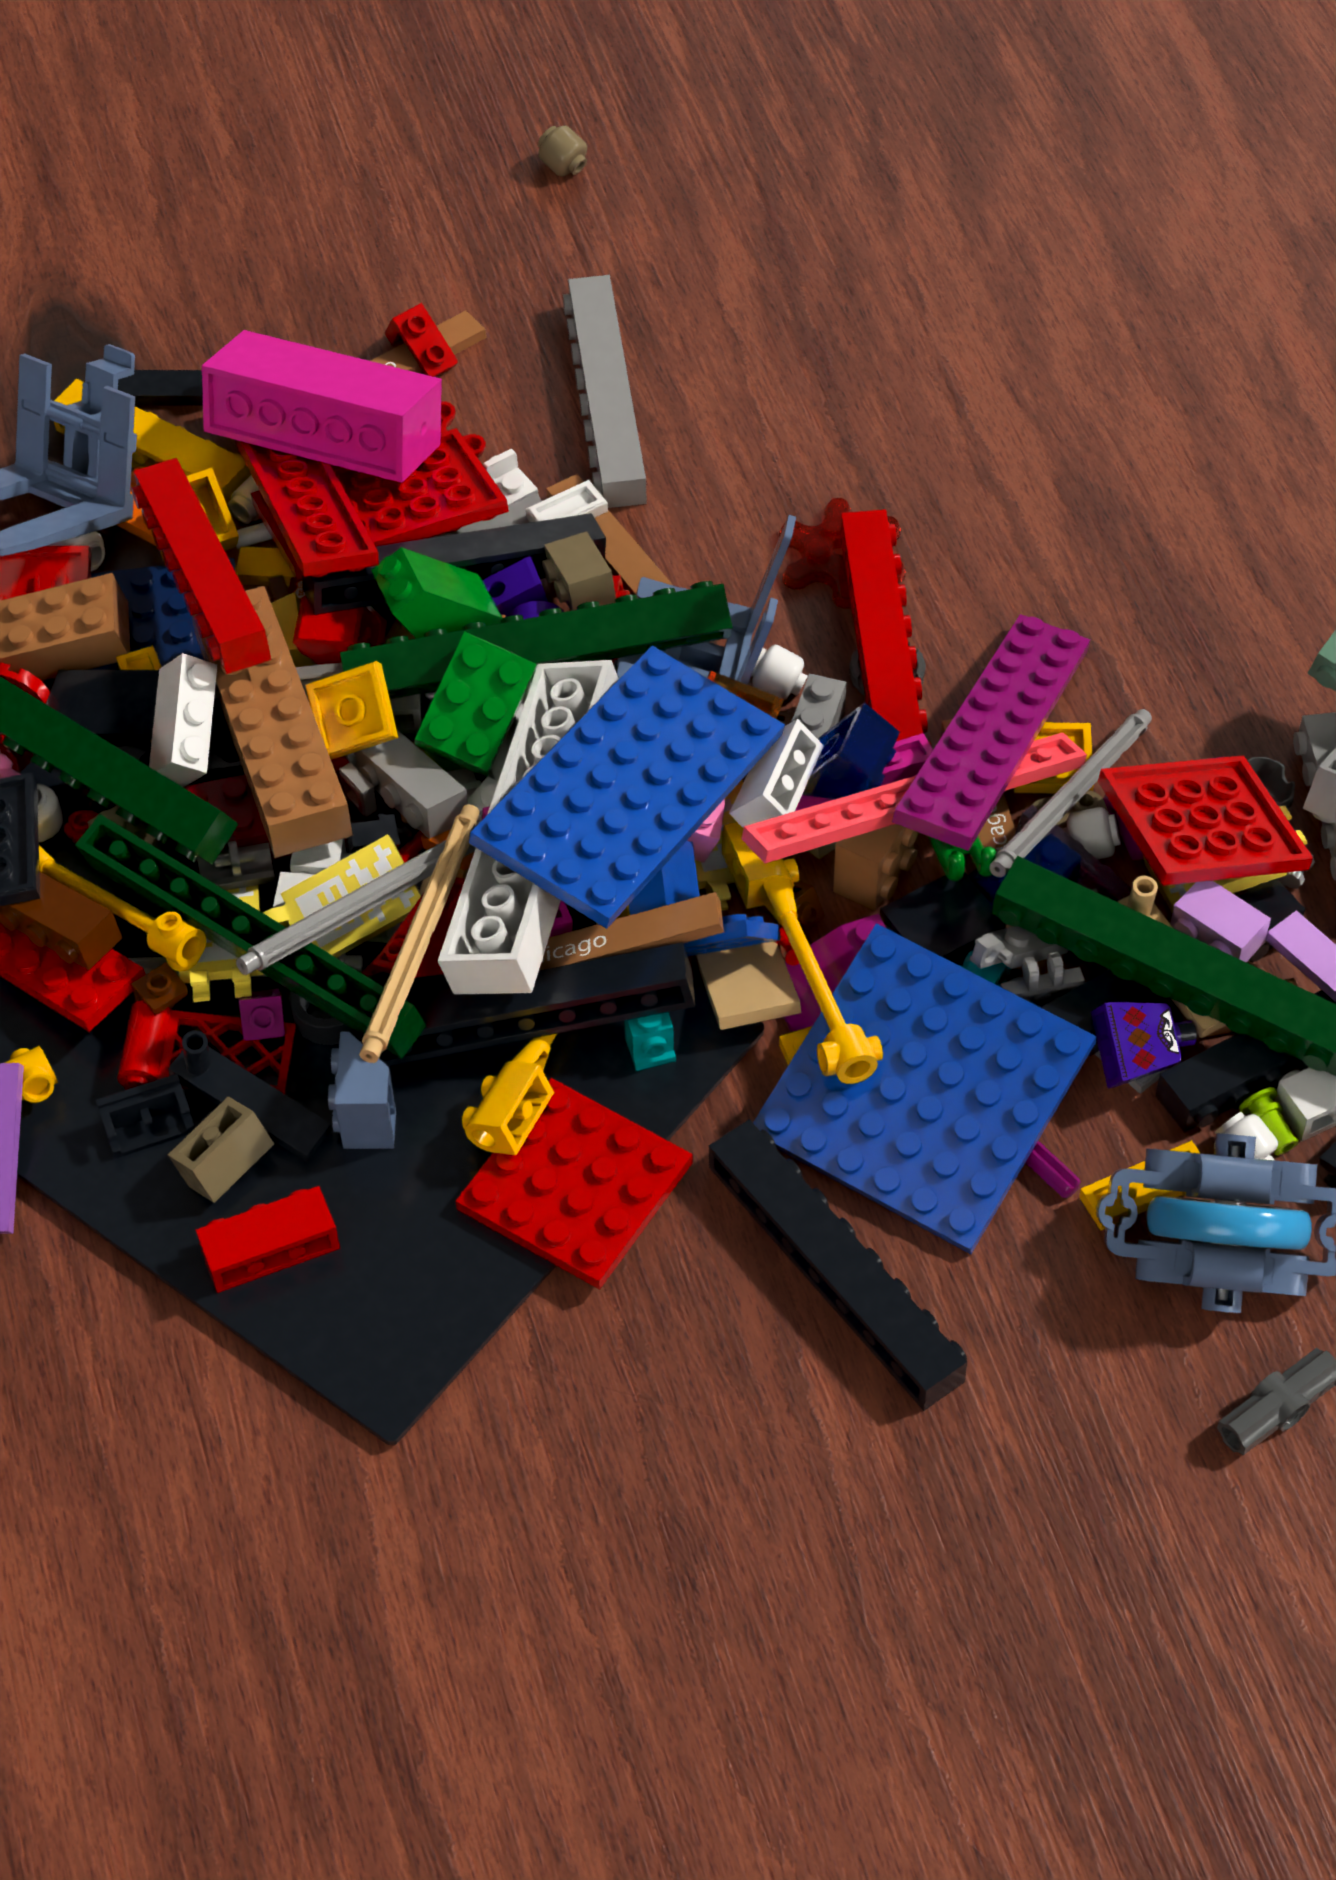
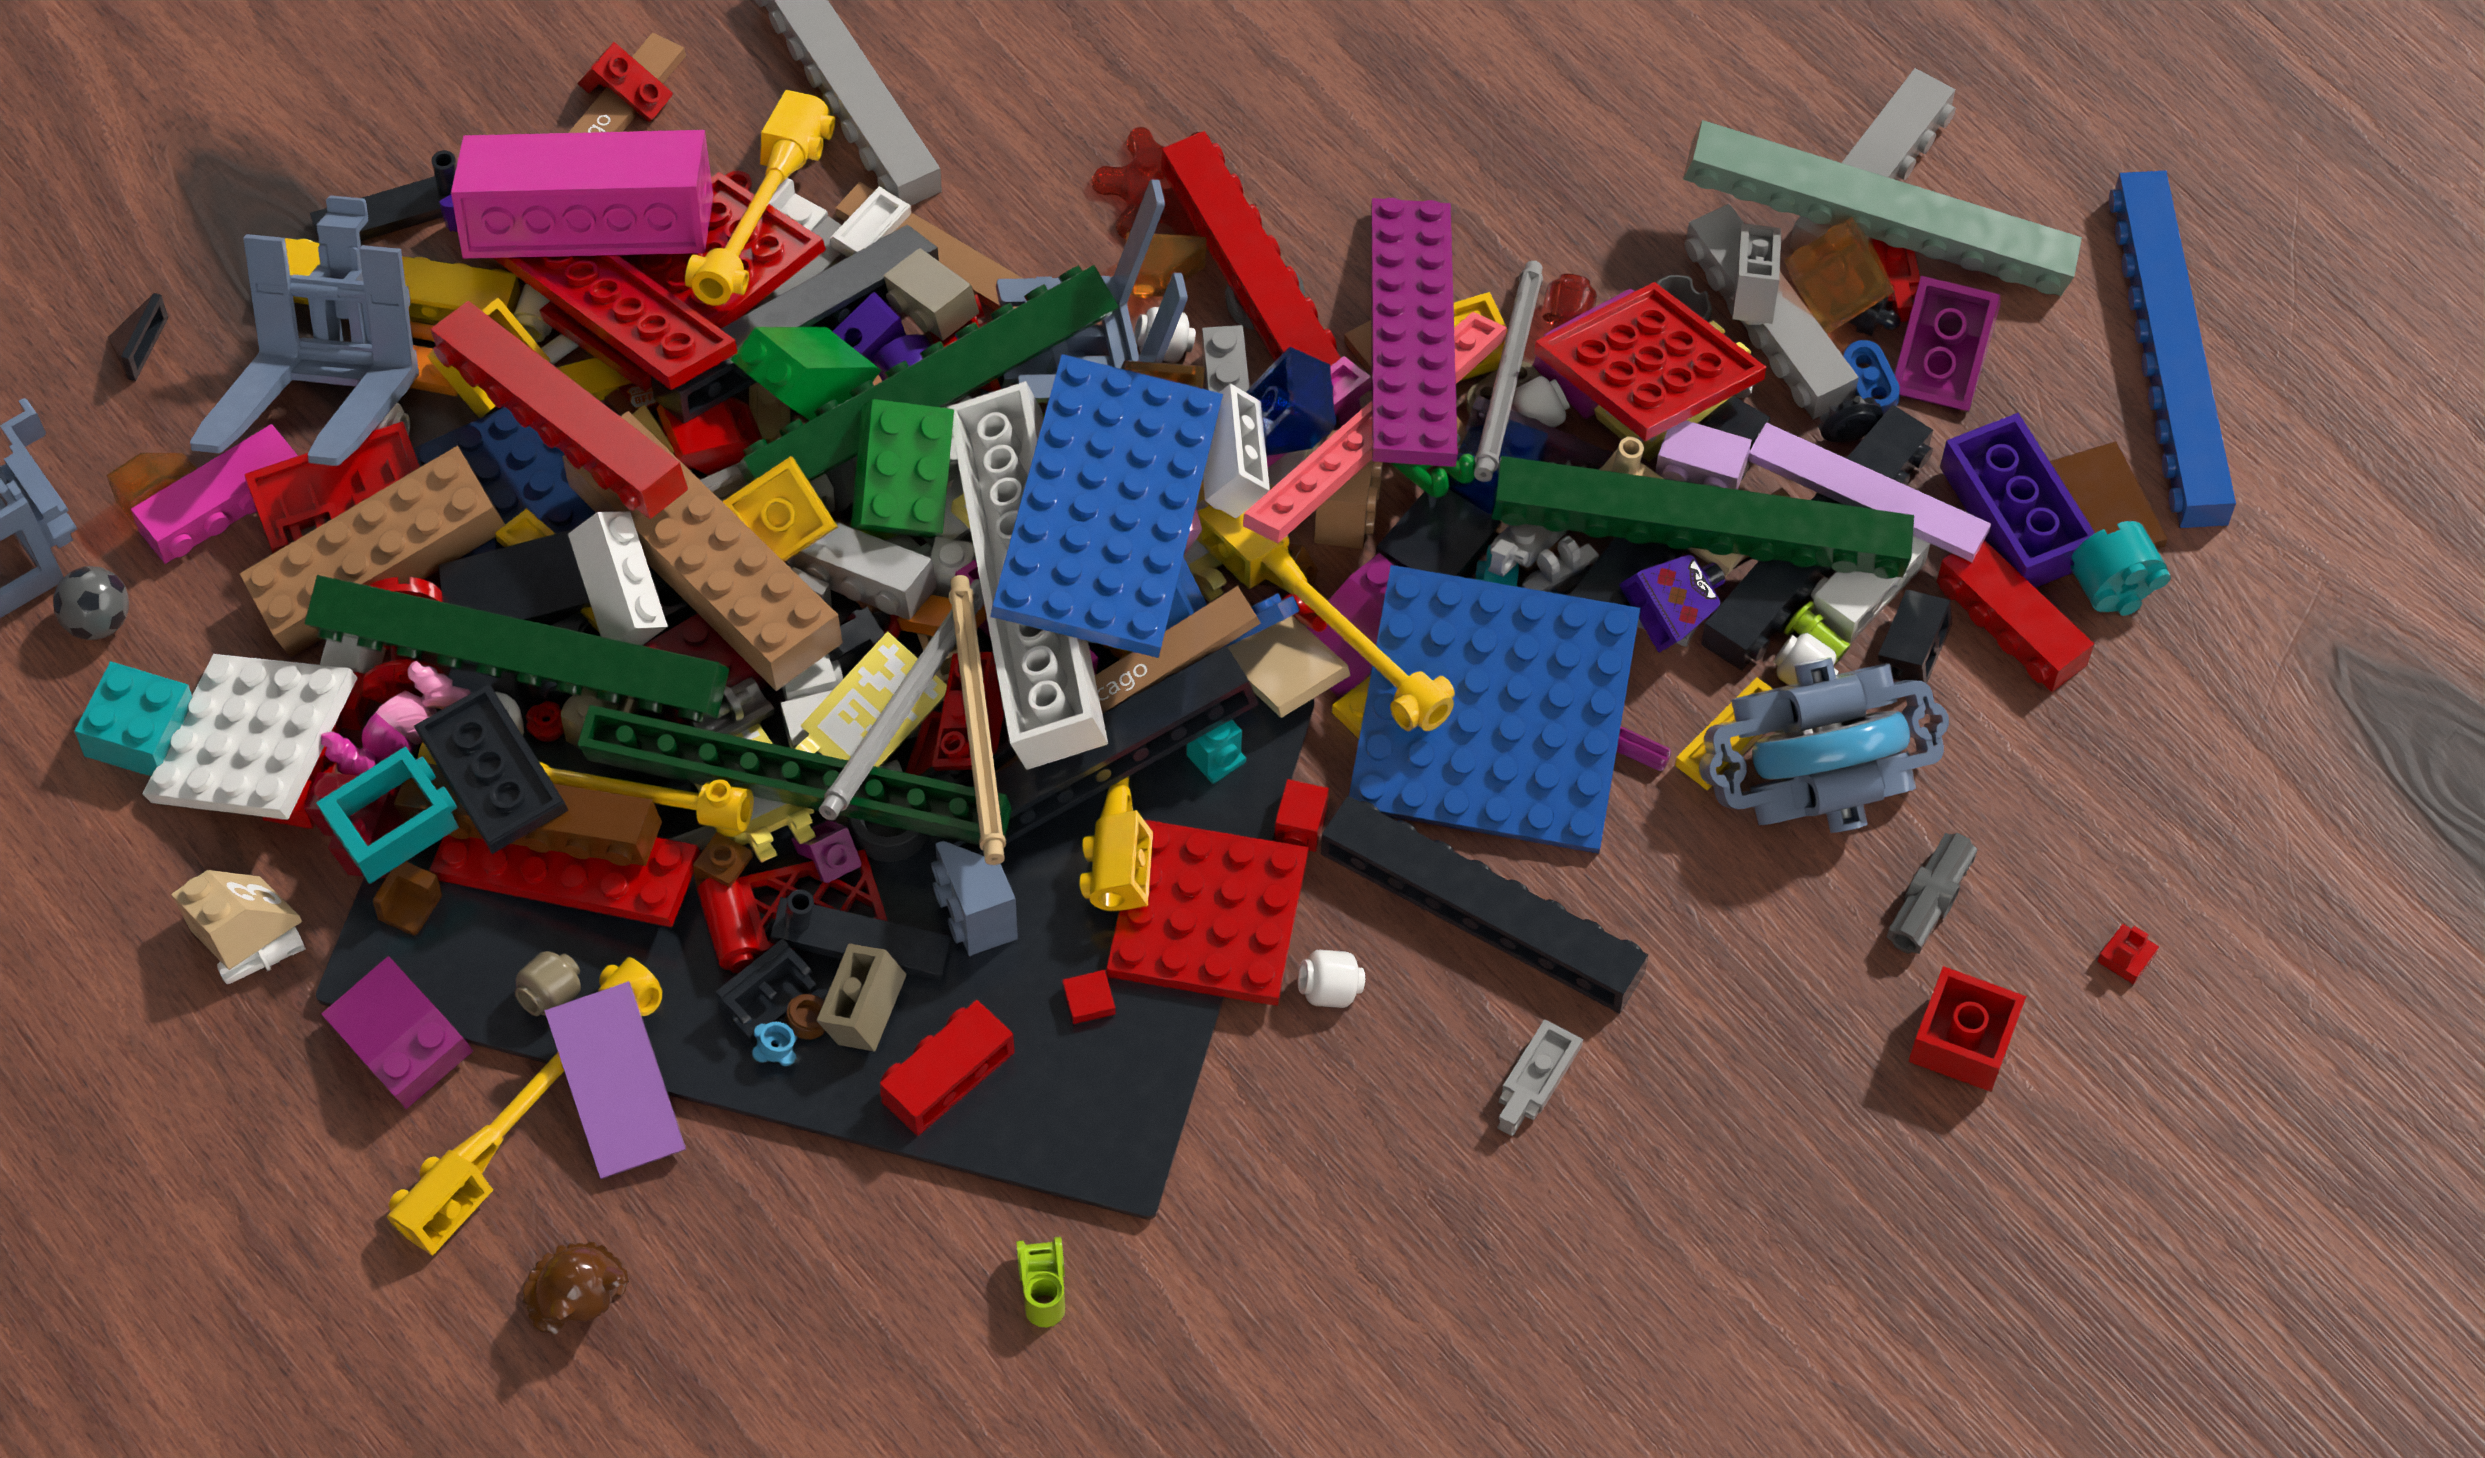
camera: 25 degrees left, 5 degrees up
none -> yellow bar [685,90,835,305]
none -> dark azure plate [752,1022,797,1066]
none -> reddish brown tile [785,994,825,1039]
none -> lime piece [1016,1237,1065,1328]
none -> red tile [1062,970,1116,1024]
none -> clear orange slope [1126,232,1206,298]
none -> red brick [1275,779,1329,852]
none -> white head [1298,950,1365,1008]
none -> light grey hinge [1497,1020,1583,1137]
none -> clear red head [1541,273,1598,330]
none -> red brick [1908,966,2026,1092]

